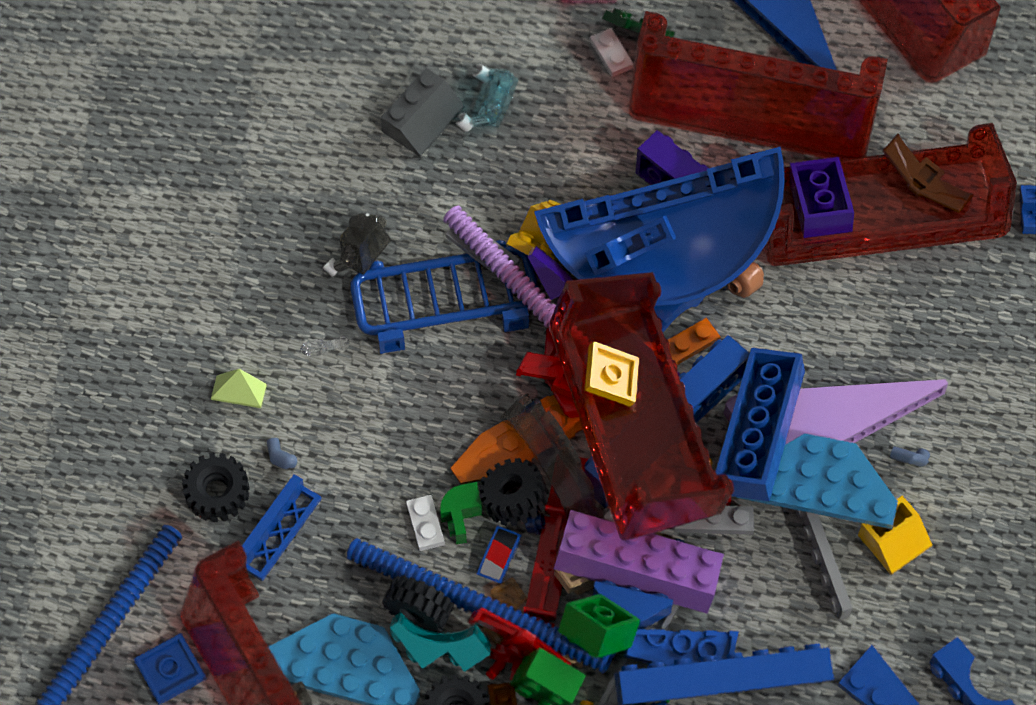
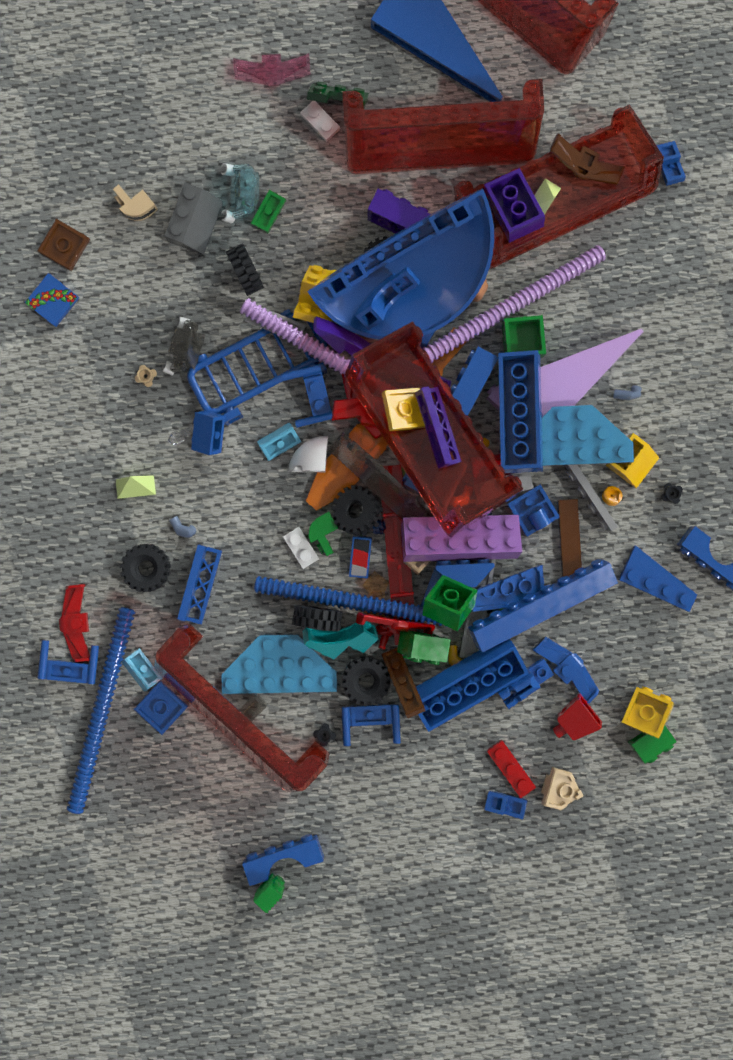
camera: 15 degrees left, 25 degrees up
none -> blue tile [25,273,79,327]
none -> reddish brown tile [37,219,90,272]
none -> blue plate [38,640,99,684]
none -> red plate [59,584,90,662]
none -> tan brick [113,185,158,221]
none -> medium azure slope [122,648,163,692]
none -> tan plate [135,365,157,387]
none -> blue brick [191,411,225,455]
none -> black tyre [225,243,264,296]
none -> green plate [251,190,286,234]
none -> medium azure slope [257,422,301,461]
none -> blue plate [282,364,332,428]
none -> white brick [288,436,328,473]
none -> dark purple fence [415,386,462,469]
none -> lavender piece [422,245,606,363]
none -> green piece [502,315,546,358]
none -> blue plate [507,484,560,537]
none -> yellowish green slope [534,178,561,215]
none -> reddish brown tile [557,499,582,577]
none -> light orange tile [602,486,622,506]
none -> black plate [661,483,683,504]

